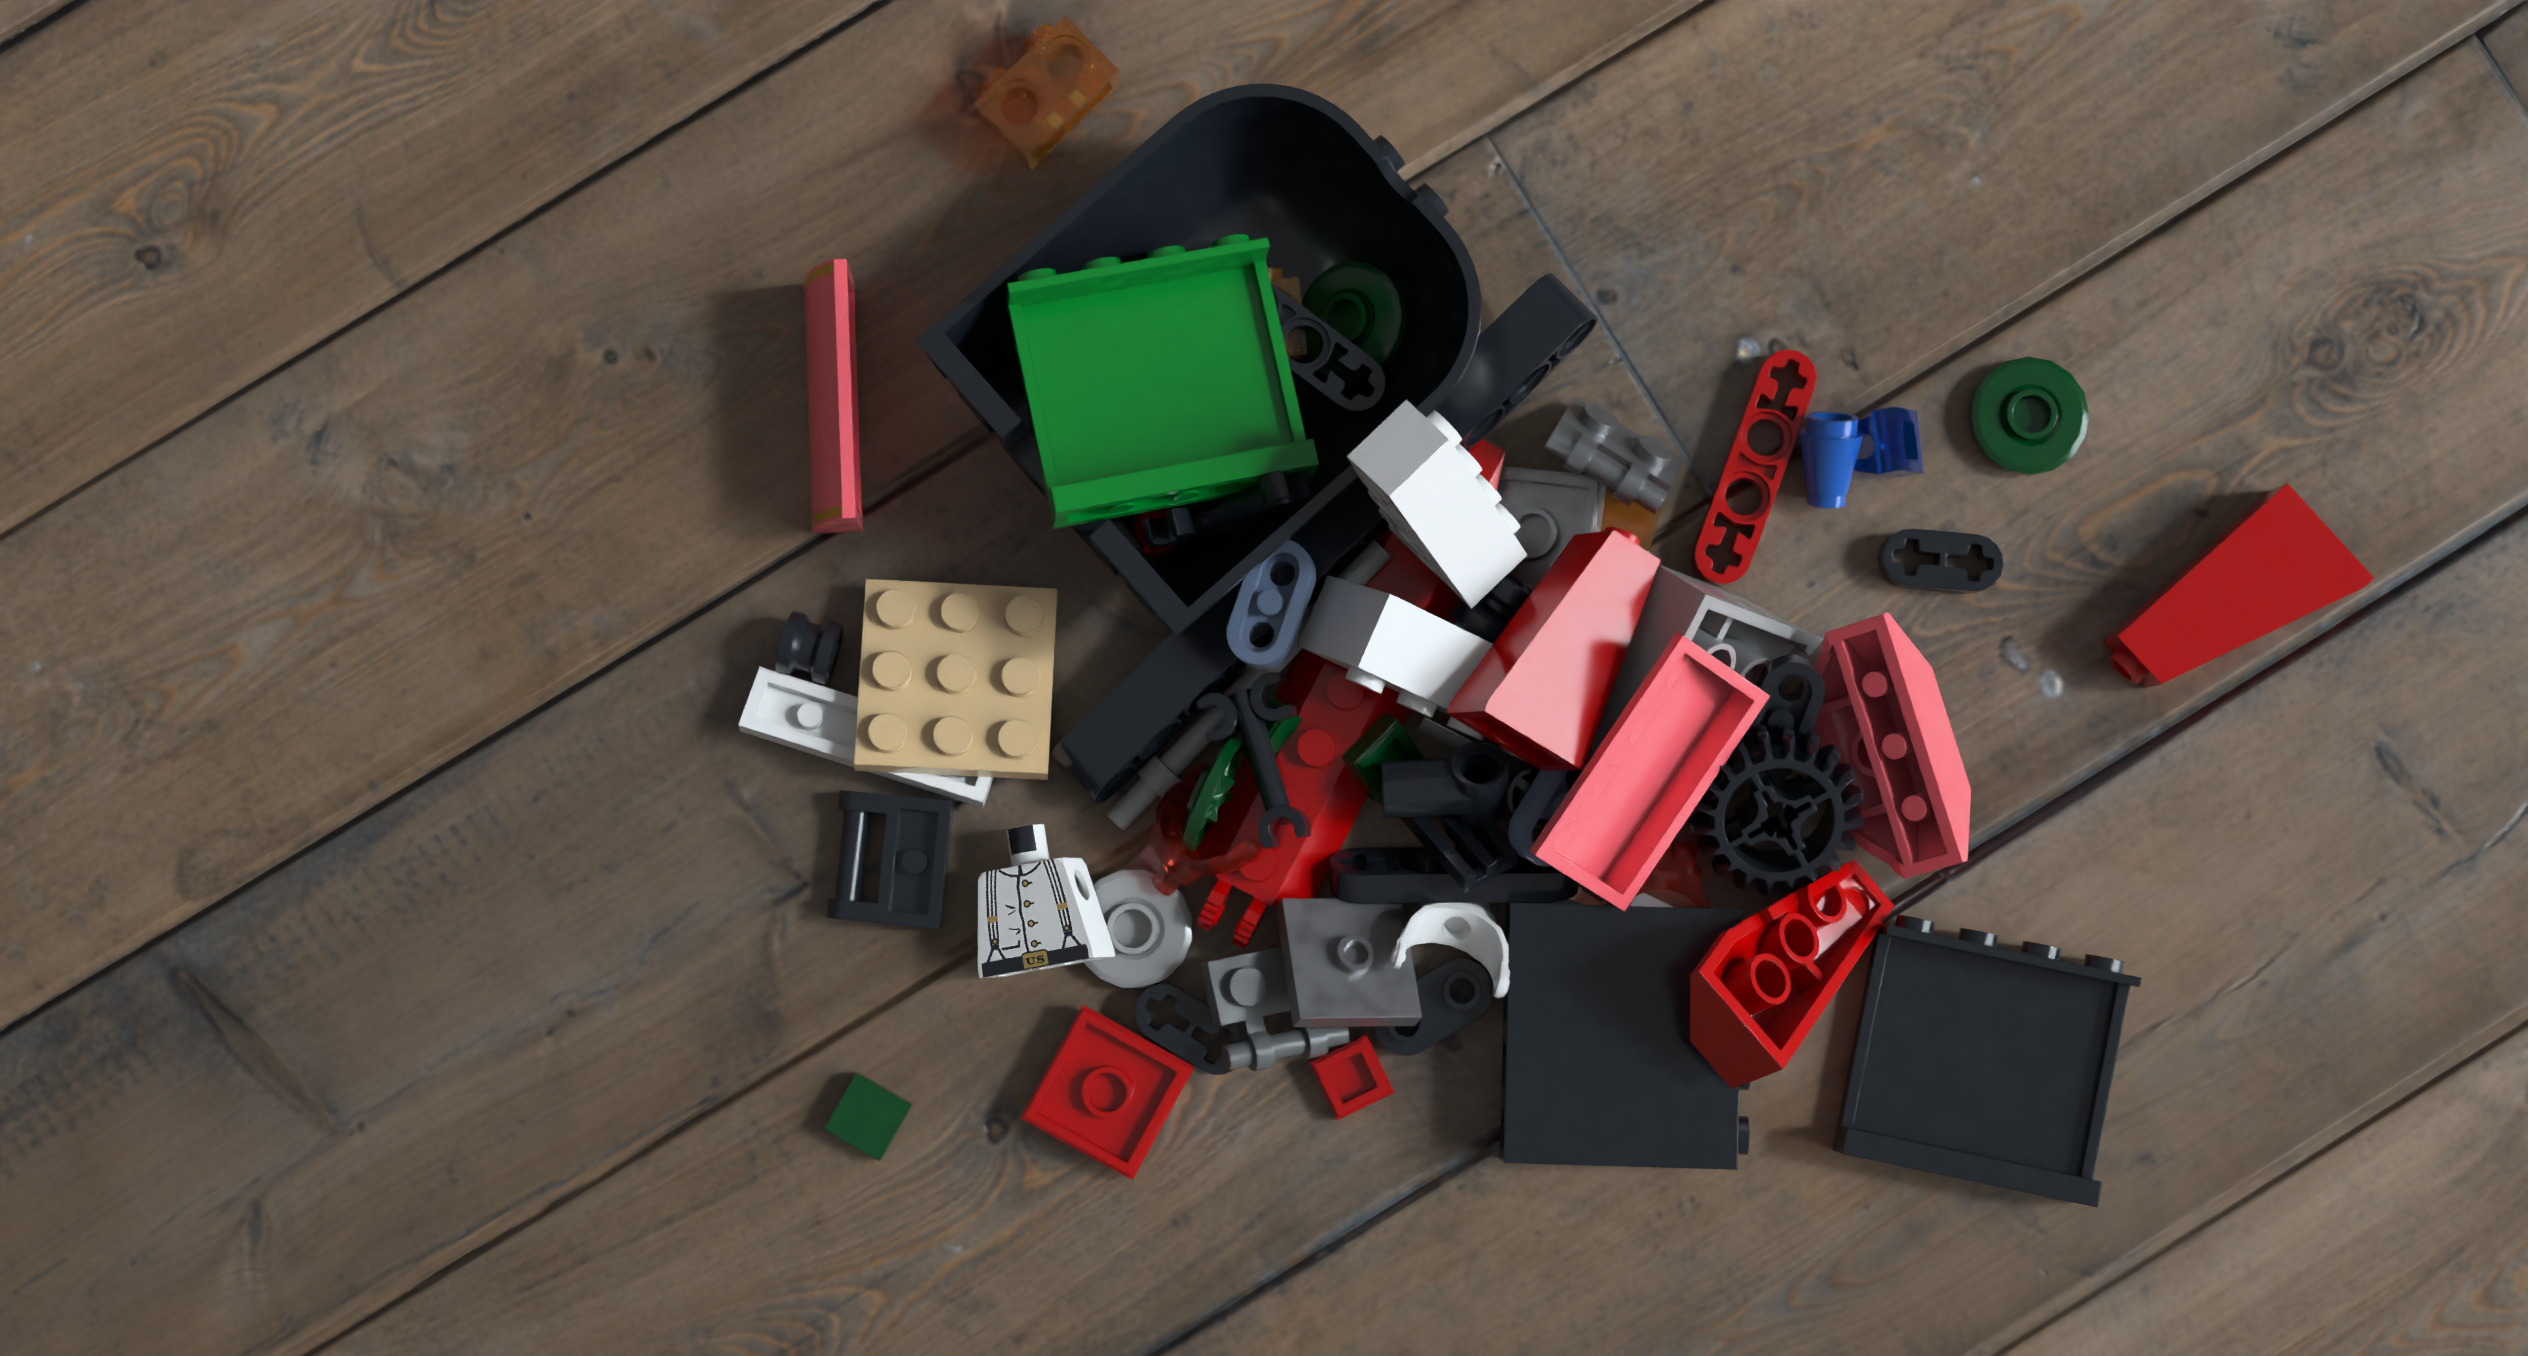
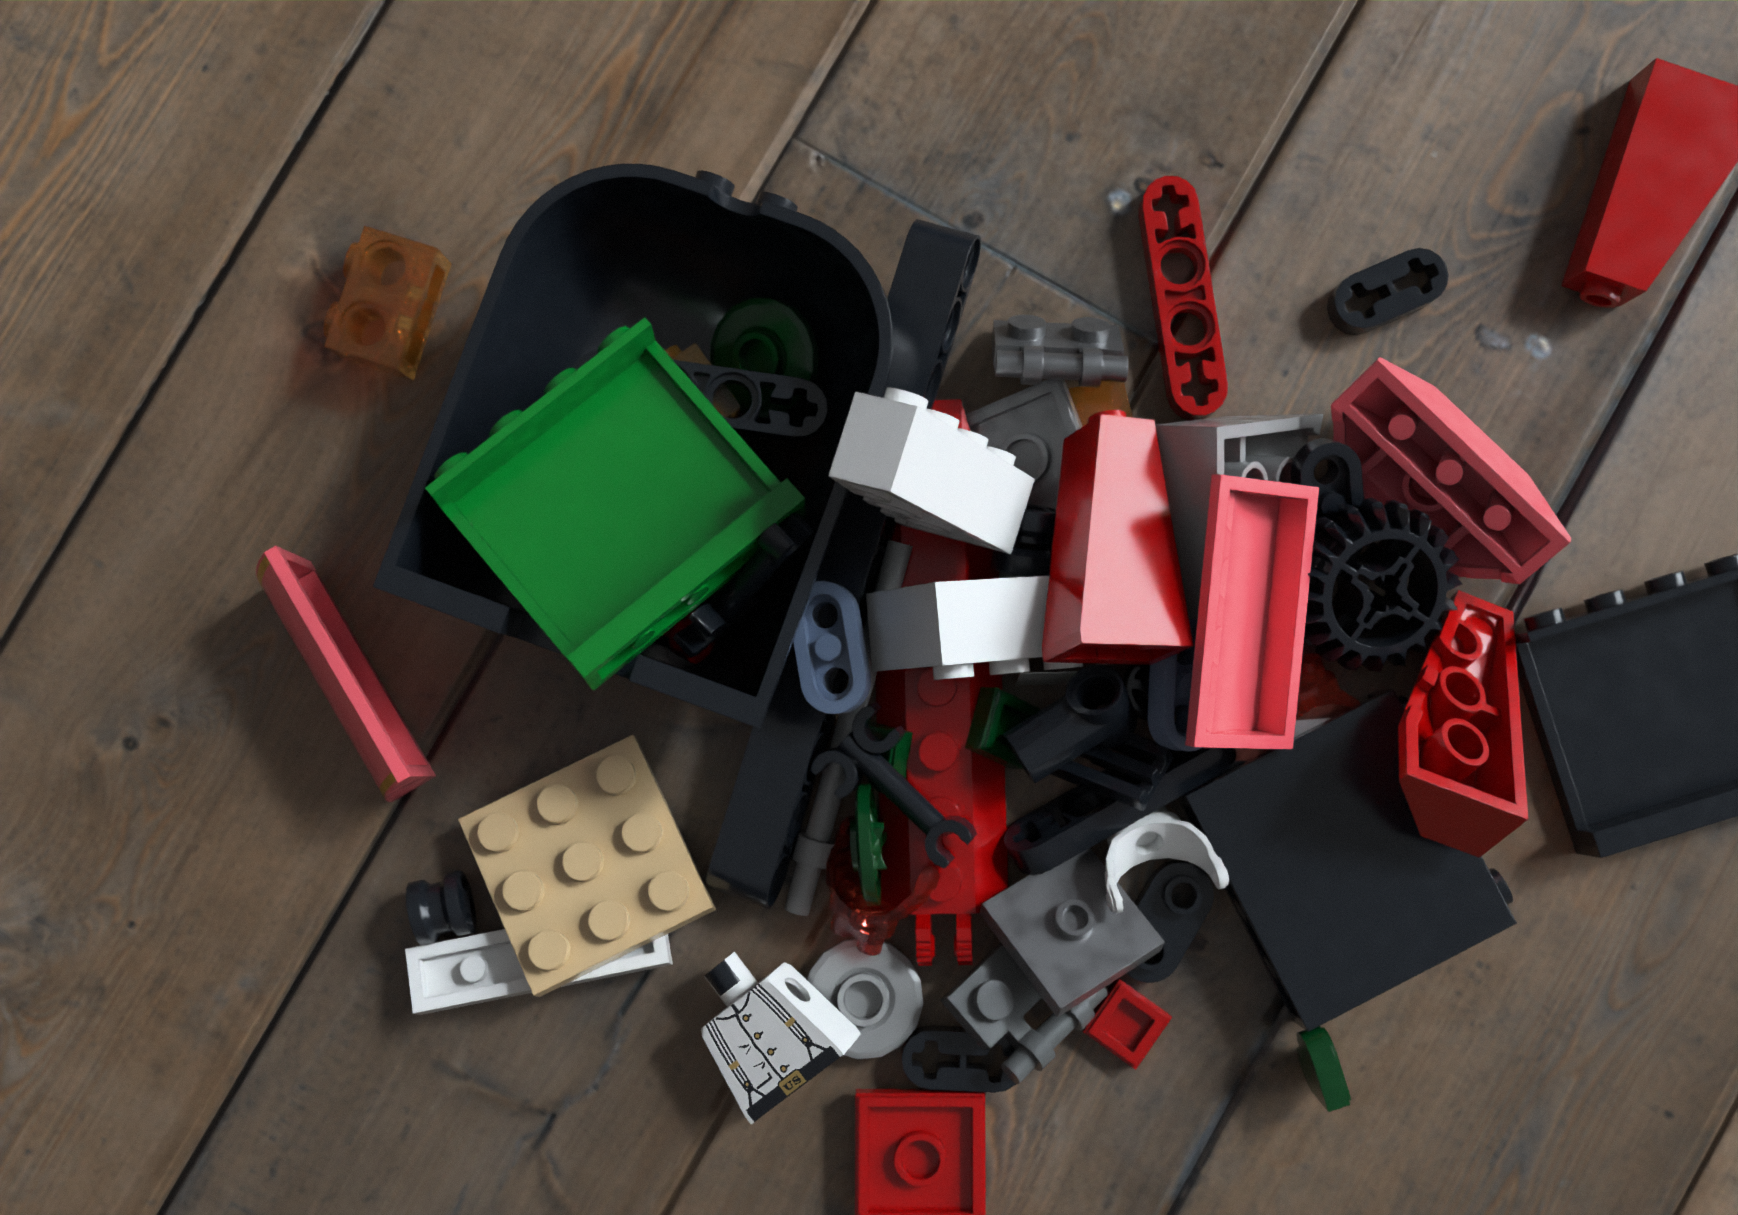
camera: 25 degrees left, 0 degrees up
black plate [827,790,955,929] -> none
blue cone [1799,411,1864,508] -> none
clear blue tile [1854,407,1924,477] -> none
dark green wheel [1968,357,2089,476] -> none
none -> dark green tile [1296,1026,1352,1112]

